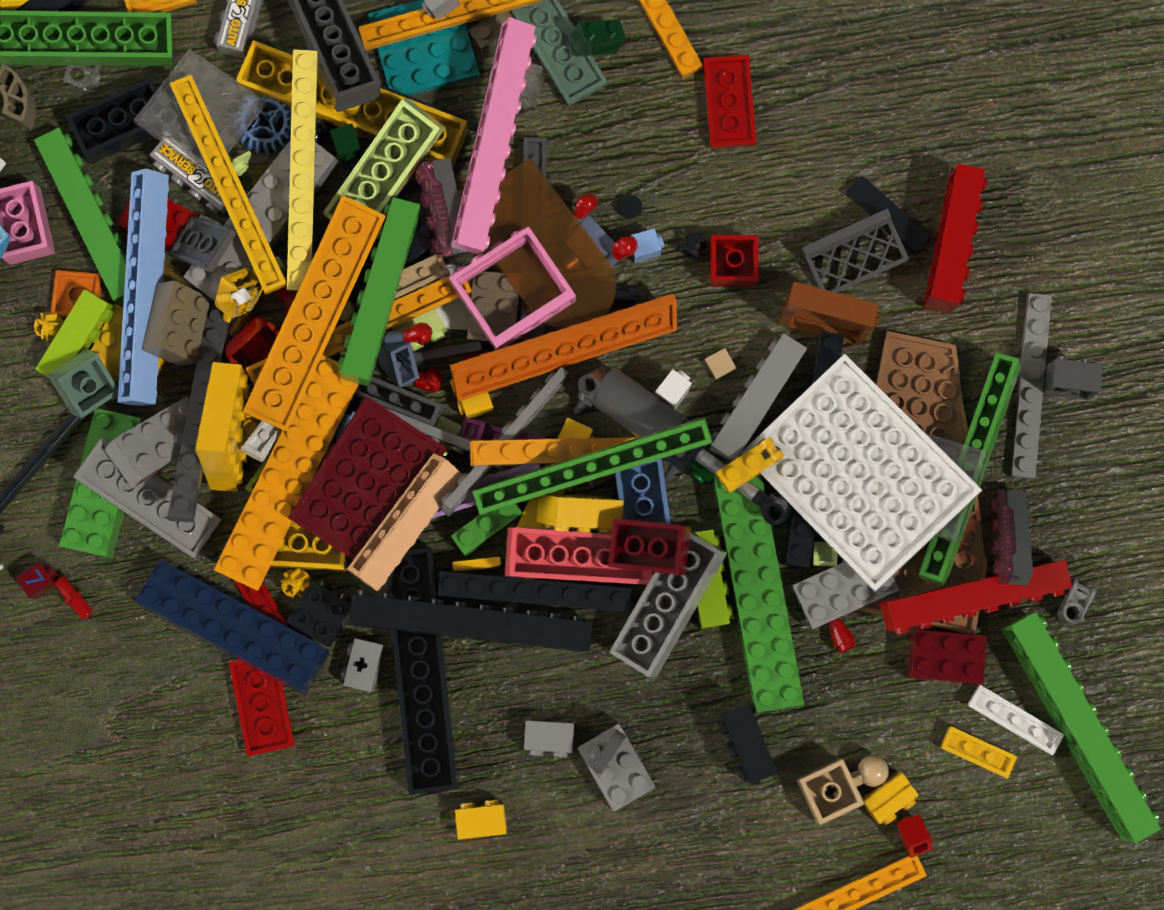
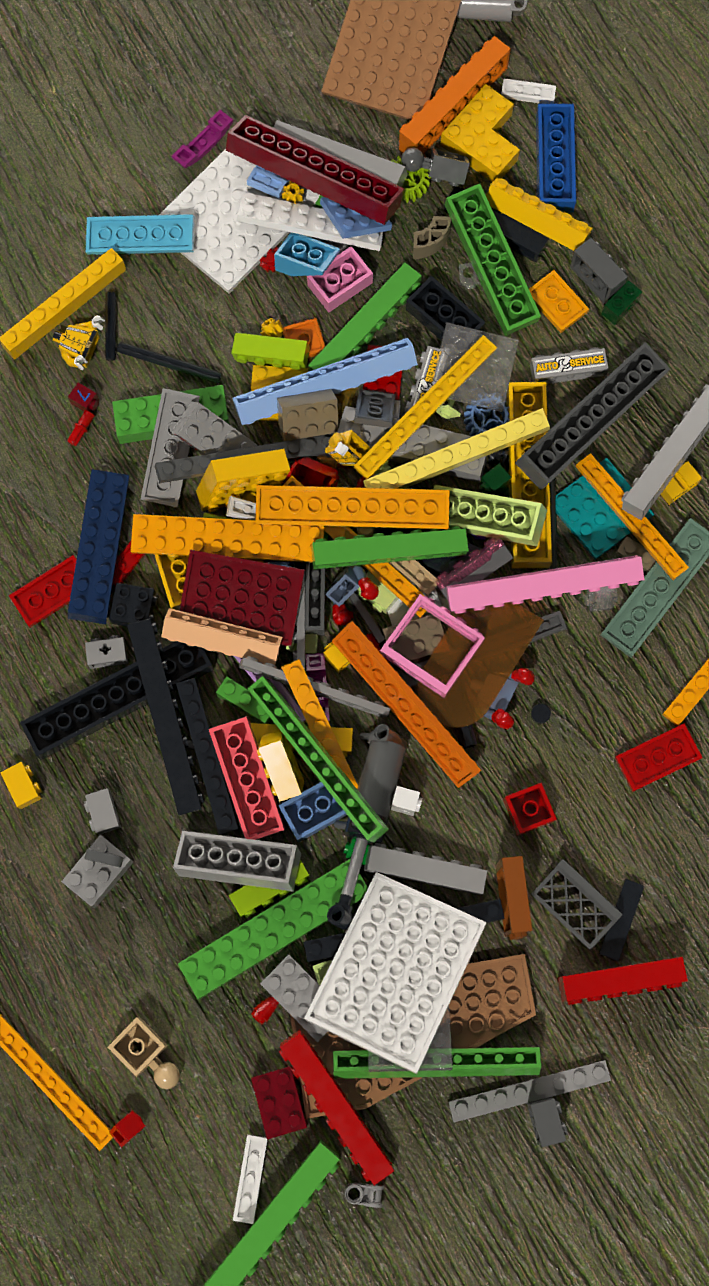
camera: 70 degrees right, 5 degrees down
sand green brick [47,349,118,419] -> none
yellow gear [281,568,310,598] -> none
yellow tile [452,557,502,573] -> none
dark green brick [569,20,626,56] -> none
dark red brick [608,518,691,576] -> none
light blue brick [630,228,664,263] -> none
black wheel [679,232,708,261] -> none
tan tile [704,348,736,381] -> none
yellow plate [715,437,785,494] -> none
black brick [717,704,778,784] -> none
yellow brick [862,771,919,825] -> none
yellow plate [940,726,1017,779] -> none
piece [989,489,1033,585] -> none

